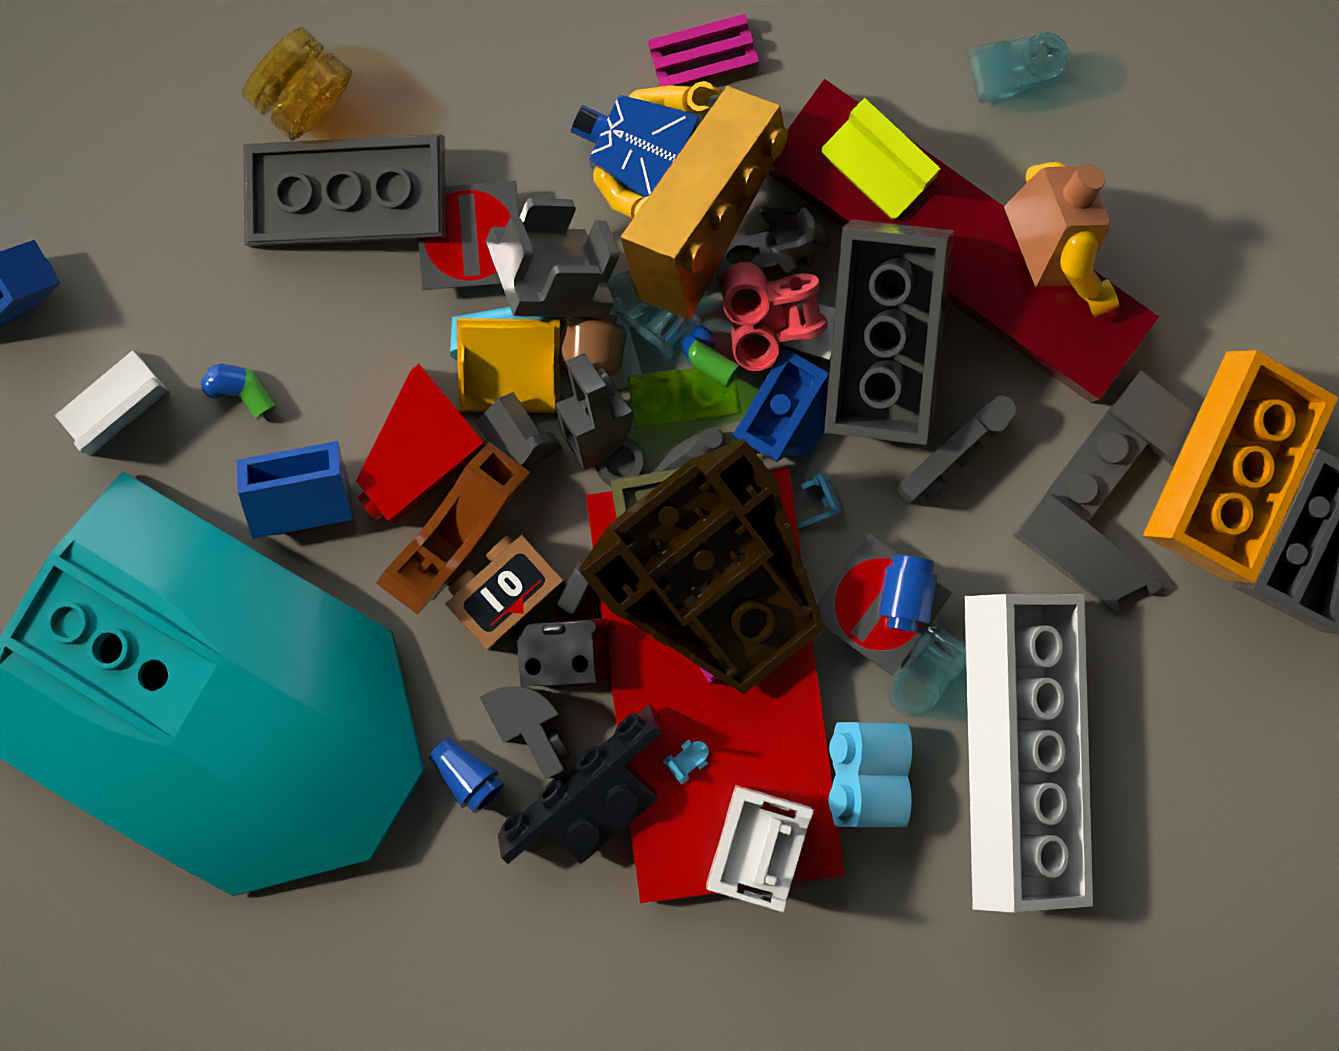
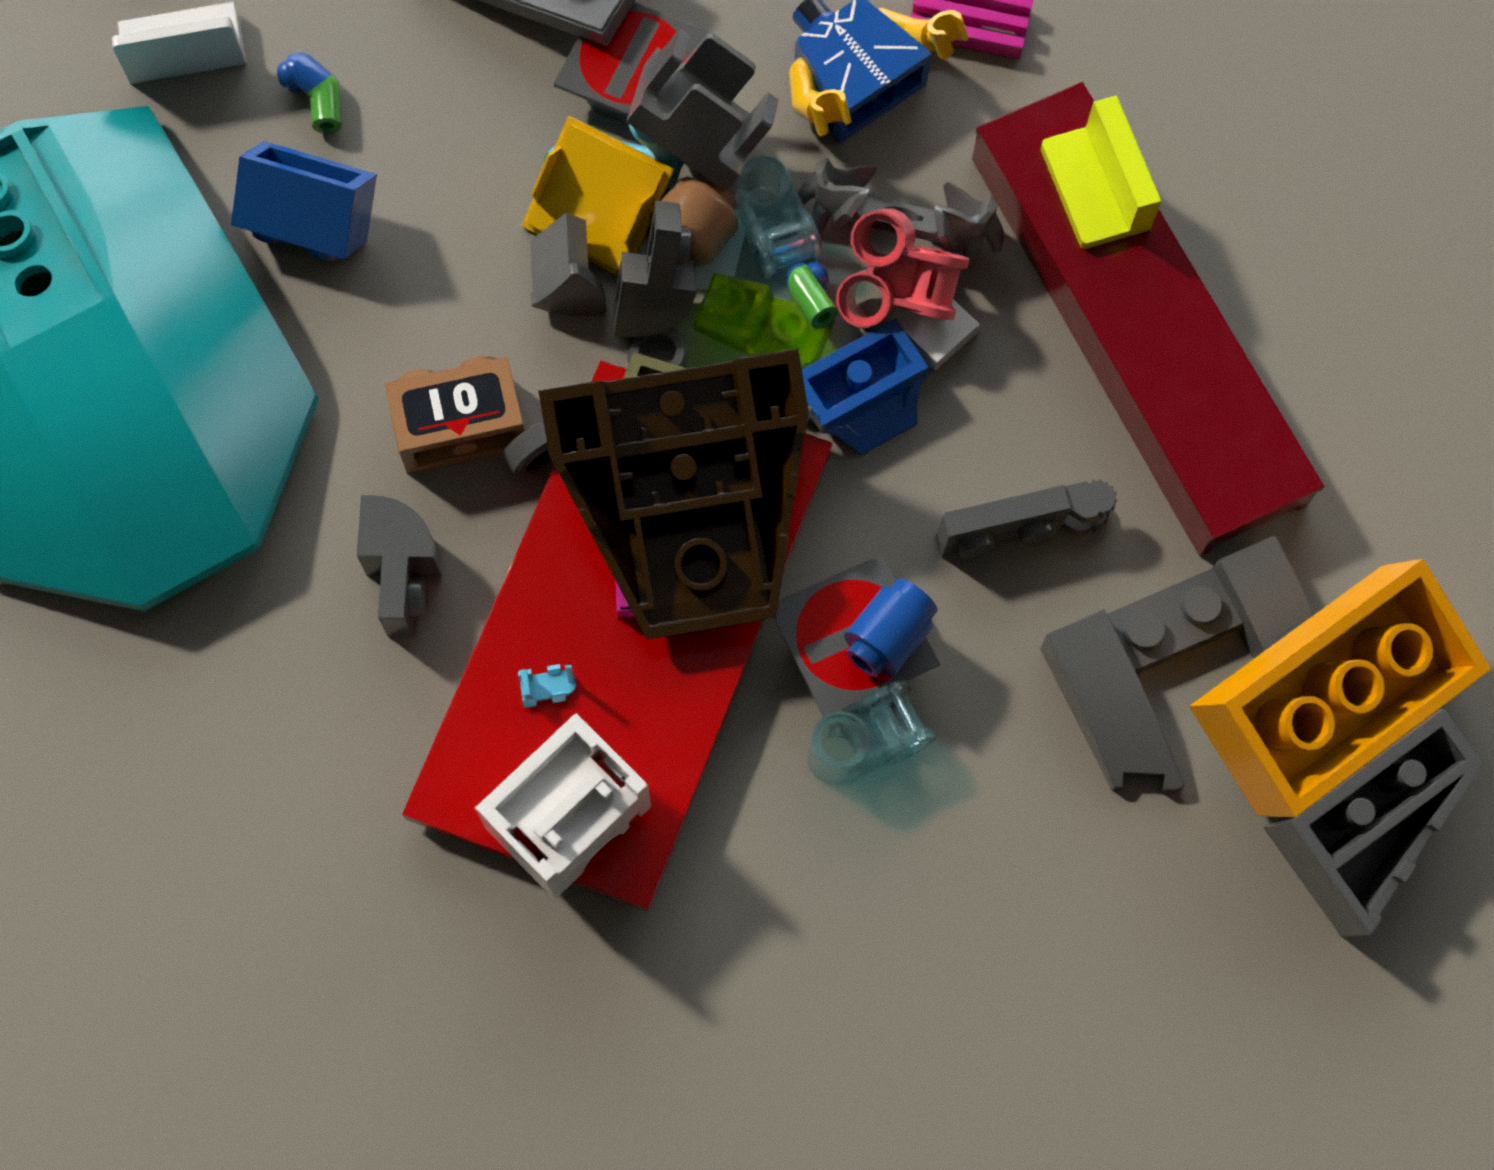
camera: 25 degrees right, 15 degrees down
red slope [356,363,486,524] -> none
dark orange arch [376,442,530,615] -> none
blue cone [428,737,504,813] -> none
black bracket [498,704,662,864] -> none
black piece [512,619,612,687] -> none
wedge [620,86,787,320] -> none
medium azure piece [797,472,841,529] -> none
dark grey brick [824,220,954,445] -> none
medium azure brick [829,722,912,827] -> none
white brick [965,594,1093,913] -> none
clear light blue piece [966,32,1069,103] -> none
nougat torso [1004,161,1119,317] -> none

